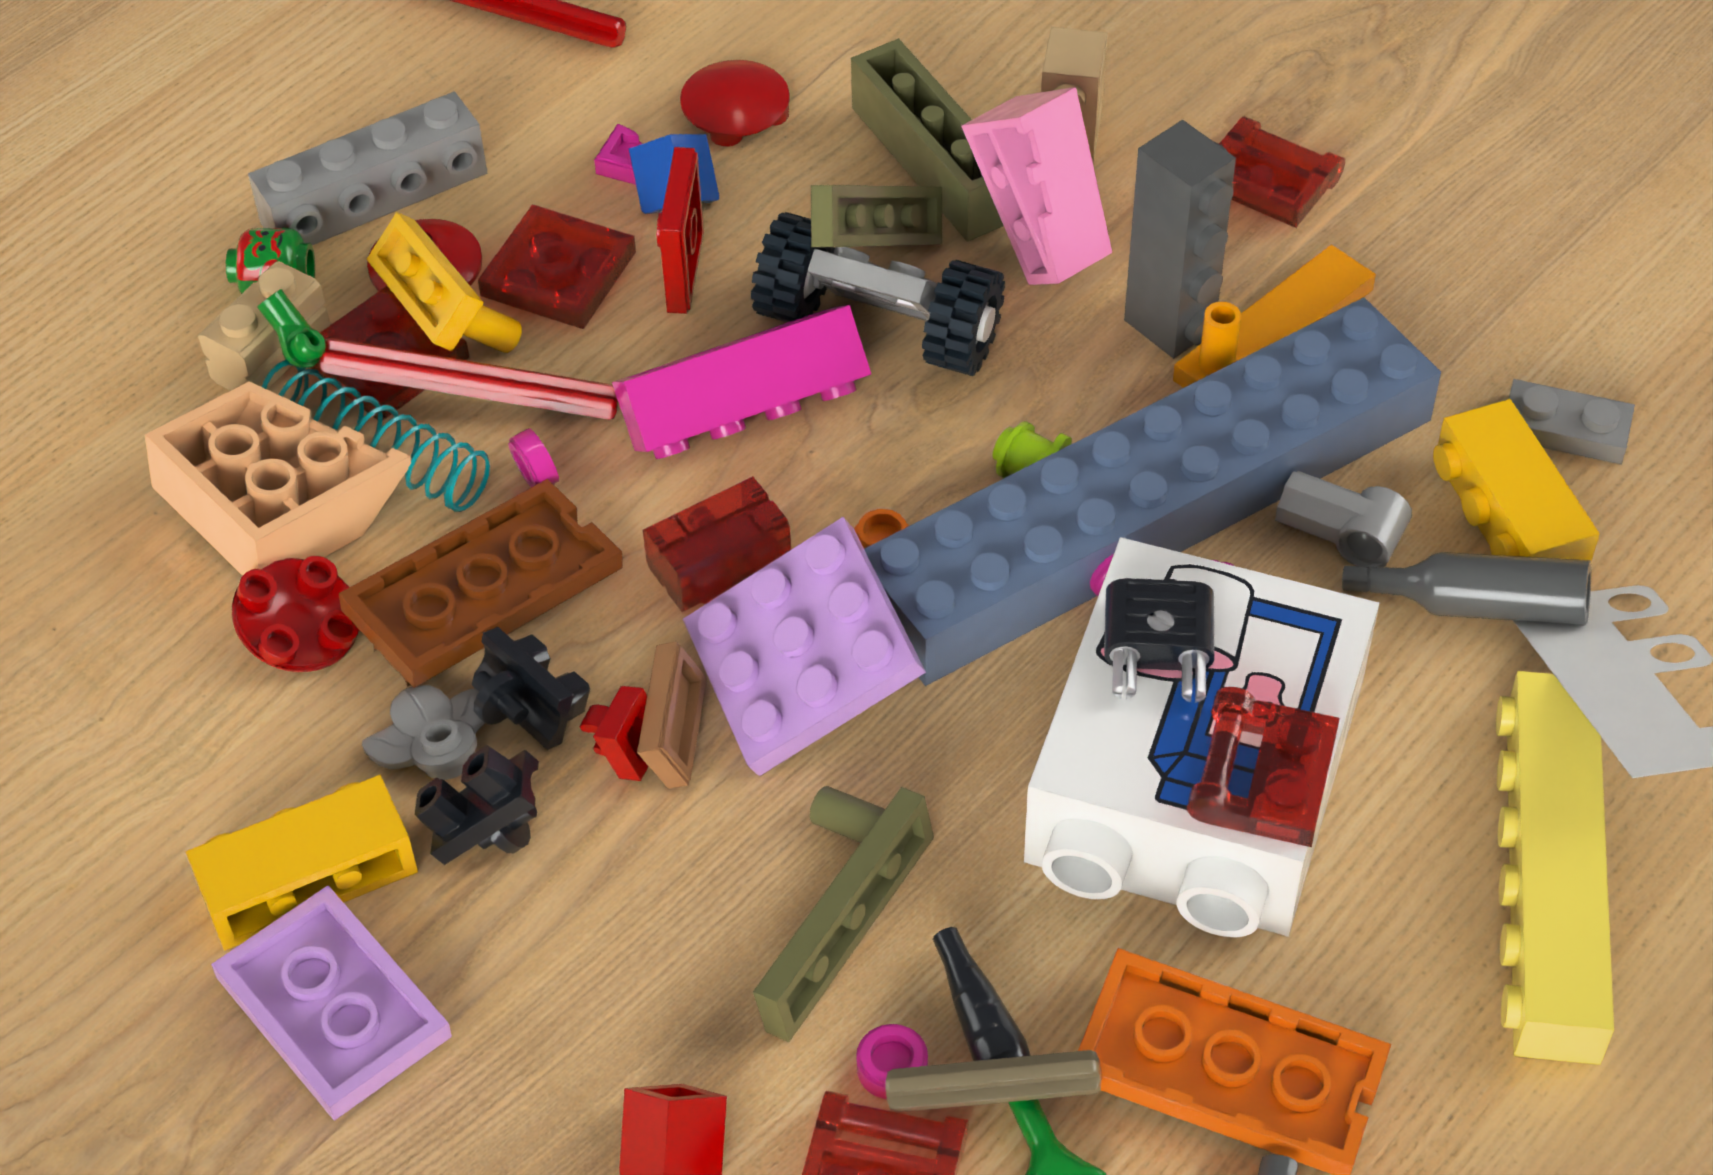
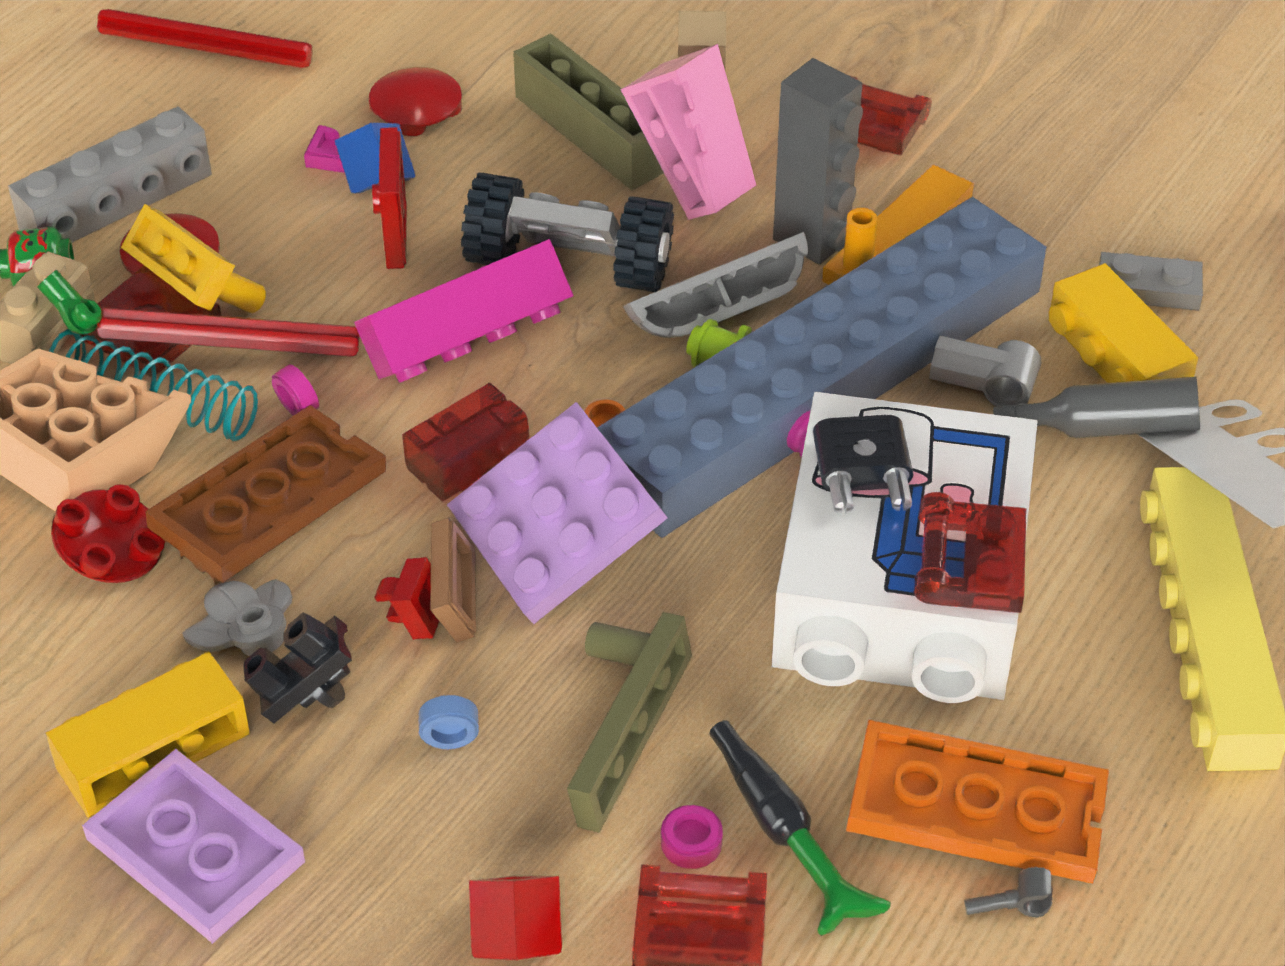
camera: 10 degrees left, 5 degrees down
black hips [472,627,590,750] -> none
clear red plate [478,204,636,329] -> none
olive piece [811,185,942,247] -> none
dark tan axle [885,1050,1102,1113] -> none
none -> medium blue tile [418,695,479,749]
none -> light grey brick [623,232,808,338]

